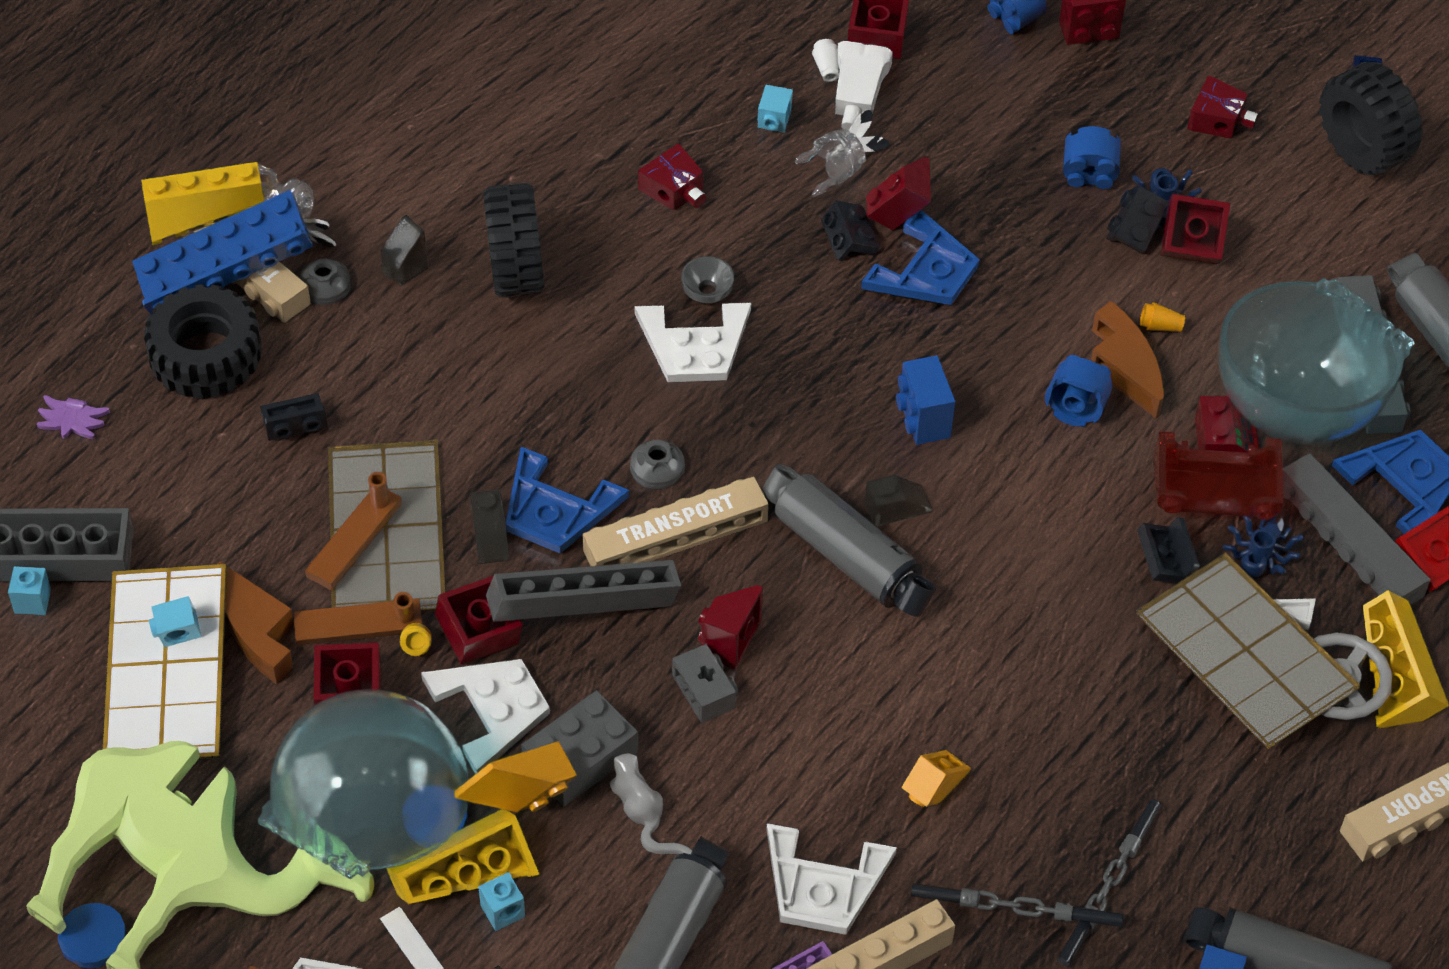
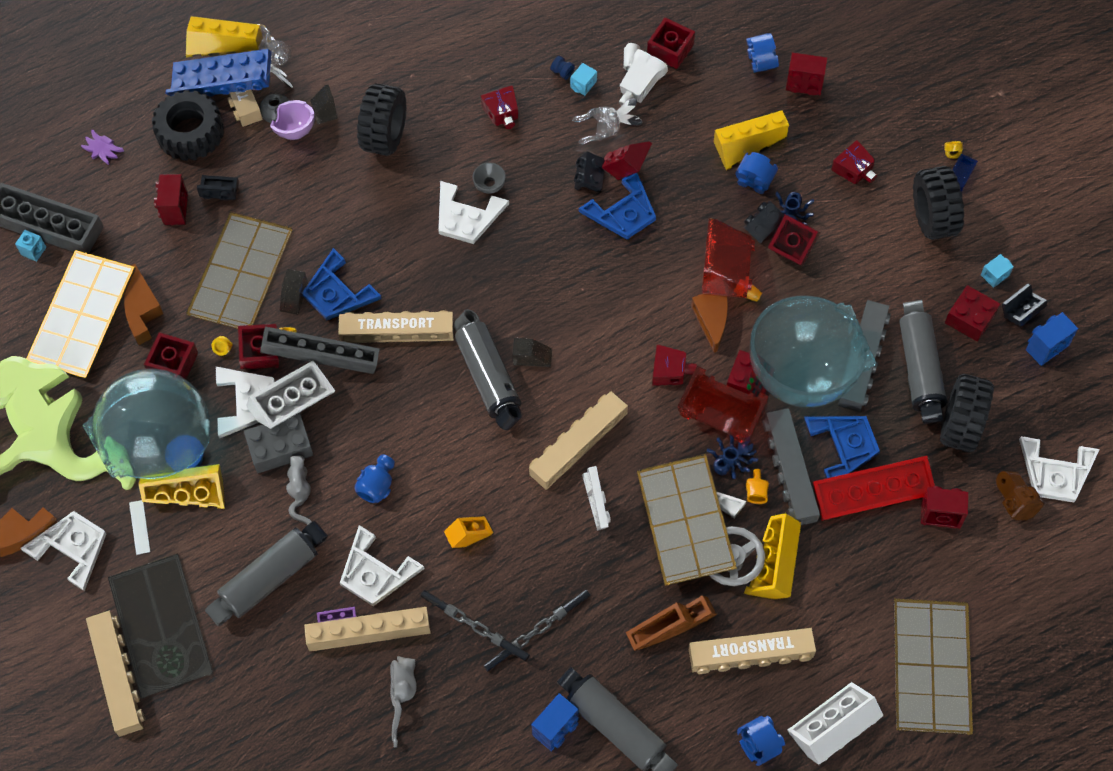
camera: 25 degrees right, 10 degrees up
medium azure brick [149,596,202,647] -> none
dark orange piece [294,592,422,645] -> none
dark orange piece [305,472,402,591] -> none
light orange slope [453,741,577,812] -> none
medium azure brick [478,872,525,931] -> none
dark grey piece [630,439,685,489] -> none
dark grey brick [672,644,738,724] -> none
dark red slope [698,585,763,669] -> none
blue brick [896,355,955,445] -> none
blue brick [1045,355,1113,426] -> none
black bracket [1137,517,1199,584] -> none
none -> dark red brick [154,174,188,225]
none -> white slope [246,361,335,429]
none -> lavender cylinder [270,100,315,140]
none -> blue piece [354,454,395,503]
none -> tan brick [529,391,628,490]
none -> dark blue wheel [550,56,575,80]
none -> white wing [582,466,611,531]
none -> dark orange slope [626,595,717,651]
none -> dark red torso [652,345,697,386]
none -> clear red windscreen [702,219,755,298]
none -> yellow wedge [714,111,789,171]
none -> light orange piece [746,469,769,504]
none -> yellow tile [944,141,963,159]

